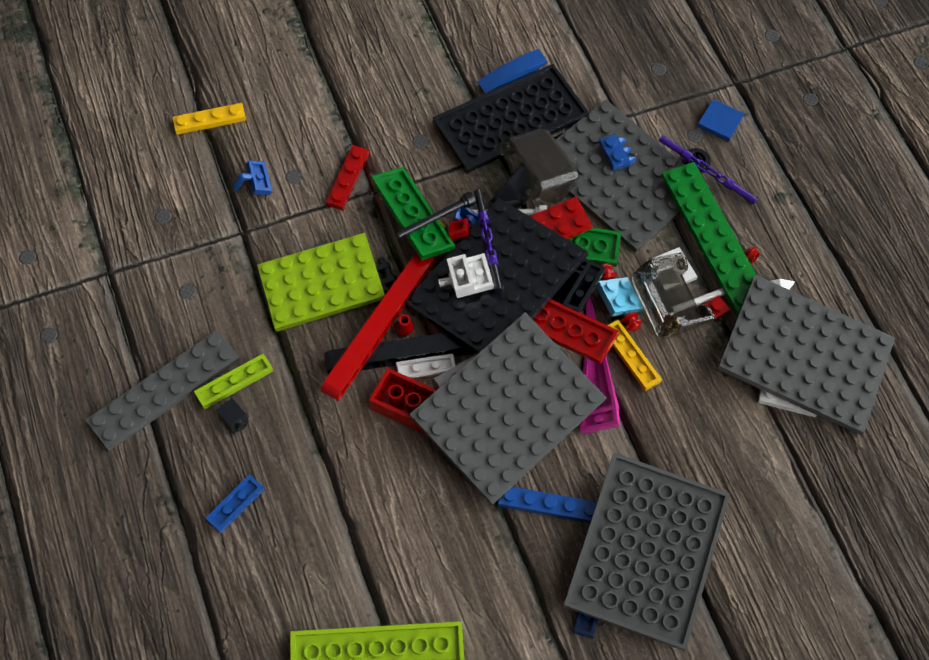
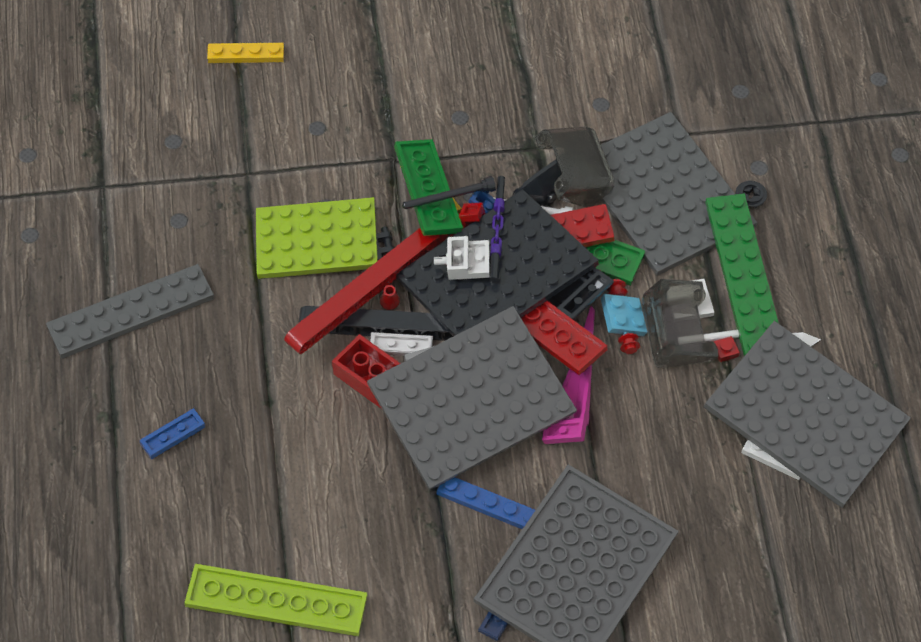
camera: 15 degrees right, 5 degrees down
lime plate [194,353,274,410] -> none
black brick [216,398,249,434] -> none
blue plate [232,160,272,195] -> none
red plate [326,145,369,211] -> none
black plate [433,64,589,173] -> none
blue slope [477,49,548,94] -> none
blue plate [599,134,636,171] -> none
yellow plate [608,320,662,391] -> none
dark purple piece [659,135,758,204] -> none
blue tile [697,99,745,142] -> none
red plate [745,247,760,264] -> none

